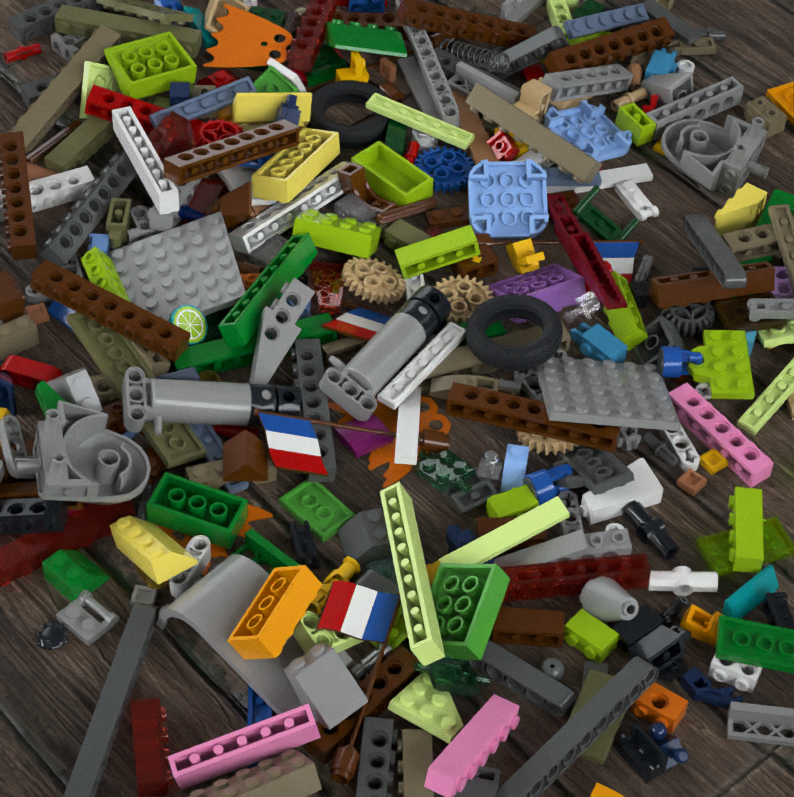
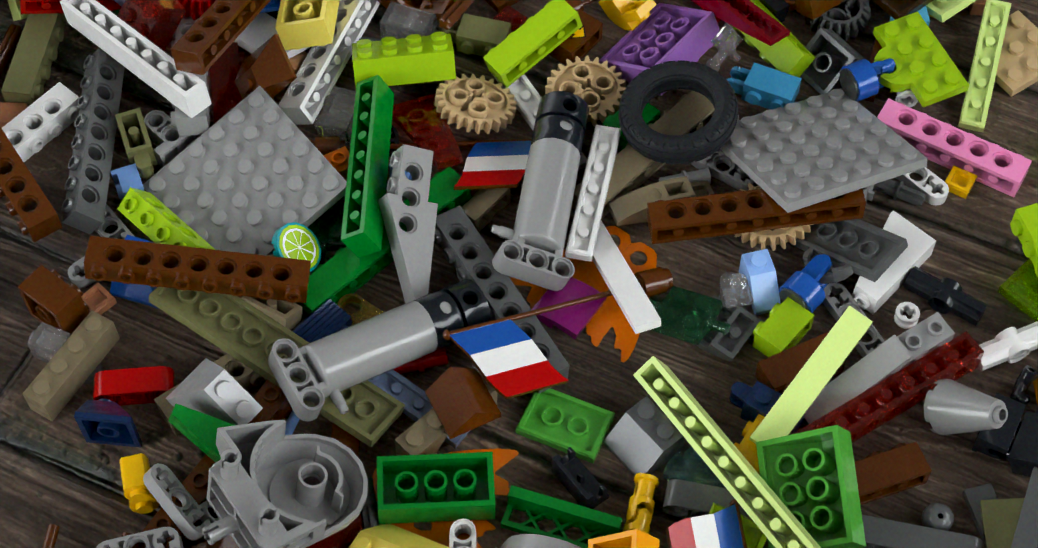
camera: 20 degrees left, 10 degrees up
clear blue pin [178,205,205,221] -> none
lime brick [563,608,619,663] -> none
nougat tile [676,468,707,497] -> none

